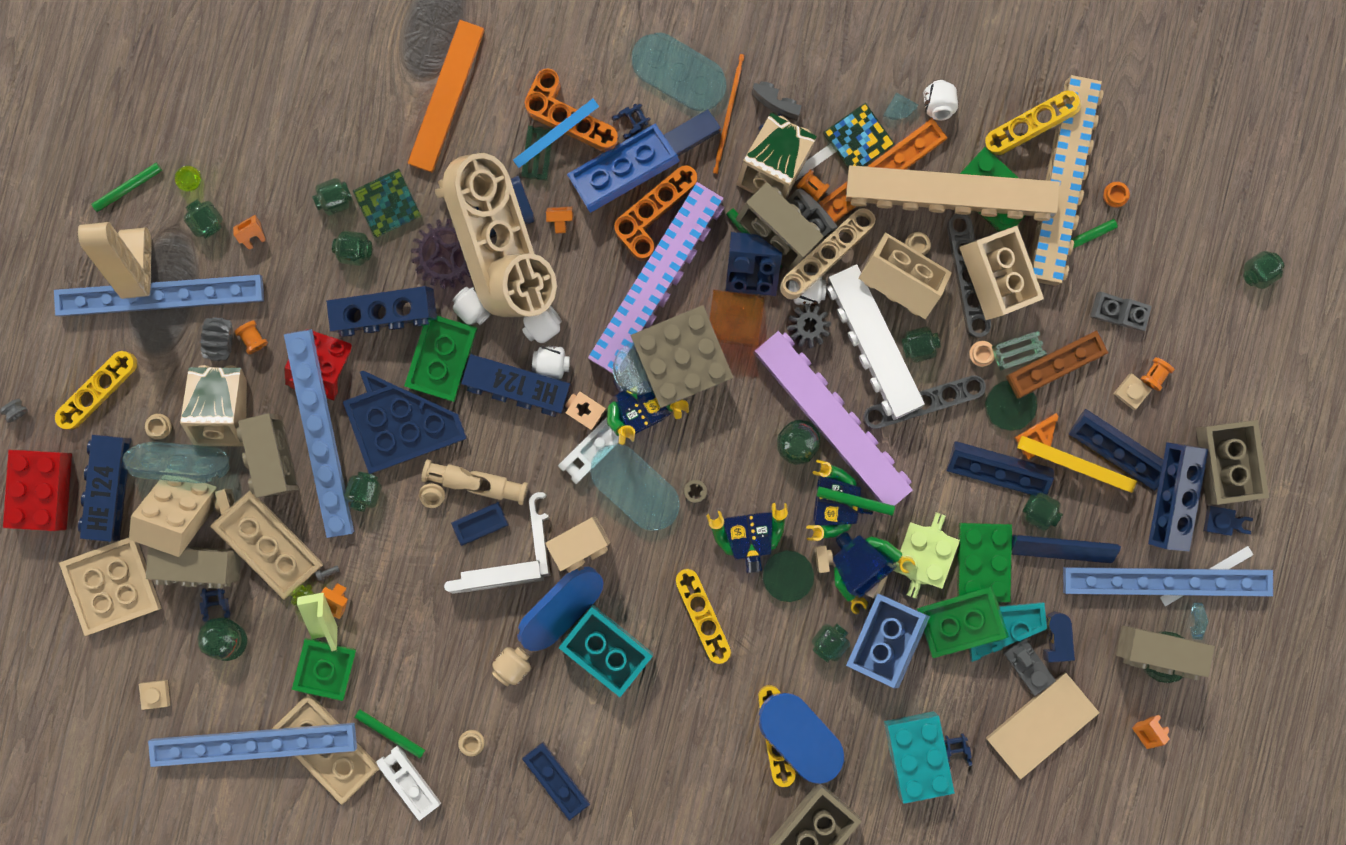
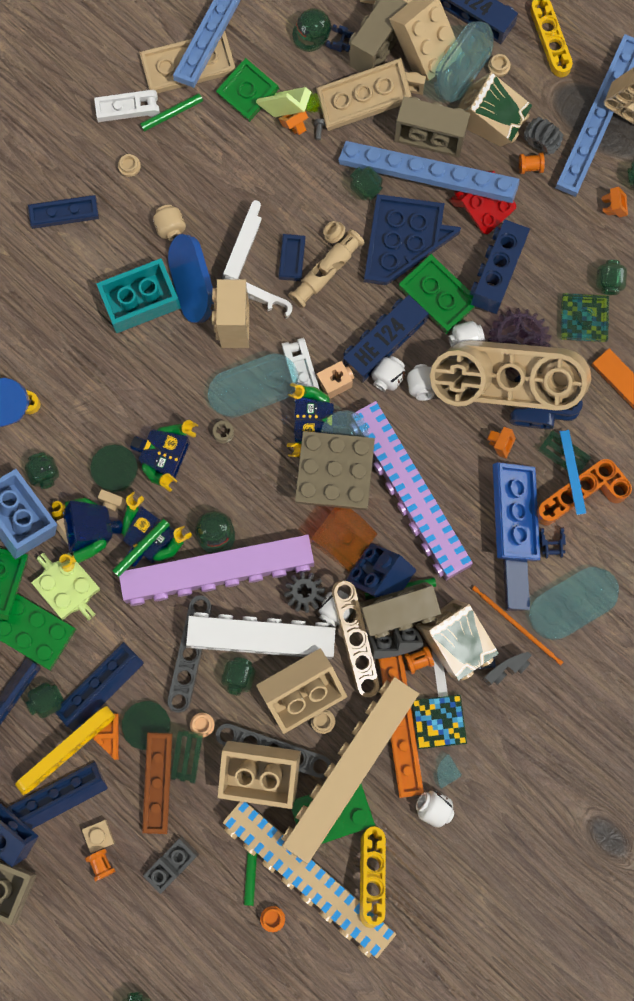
camera: 125 degrees right, 10 degrees down
clear green head [332,230,373,266] -> none
orange beam [614,165,697,261] -> none
yellow beam [676,569,731,664] -> none

